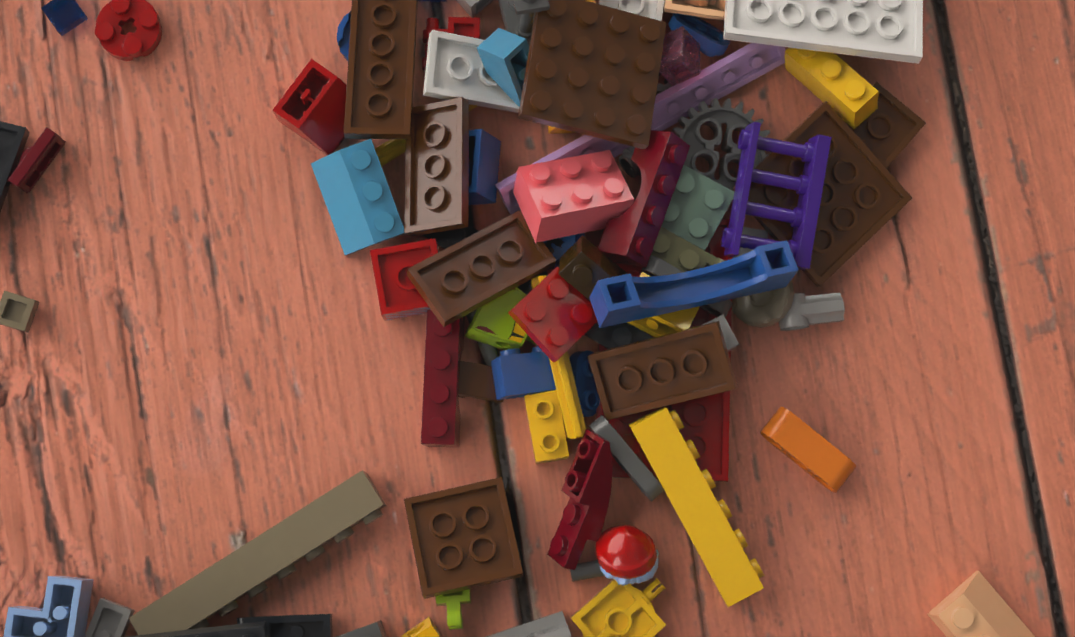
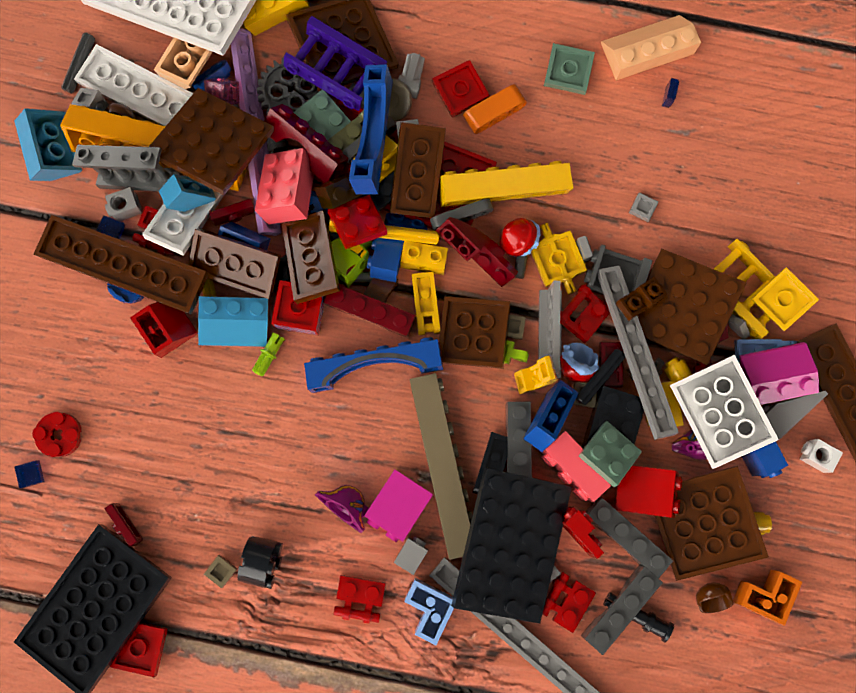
camera: 70 degrees left, 0 degrees up
none -> dark red plate [209,199,255,226]
none -> black brick [237,536,283,589]
none -> lime axle [252,332,285,376]
none -> blue arch [304,337,444,393]
none -> magenta hat [315,485,369,533]
none -> red plate [333,575,386,624]
none -> dark pink panel [365,469,433,542]
none -> light grey brick [394,537,428,575]
none -> yellow plate [411,272,440,335]
none -> red plate [432,60,490,117]
none -> dark tan plate [507,314,526,340]
none -> sand green plate [544,43,595,95]

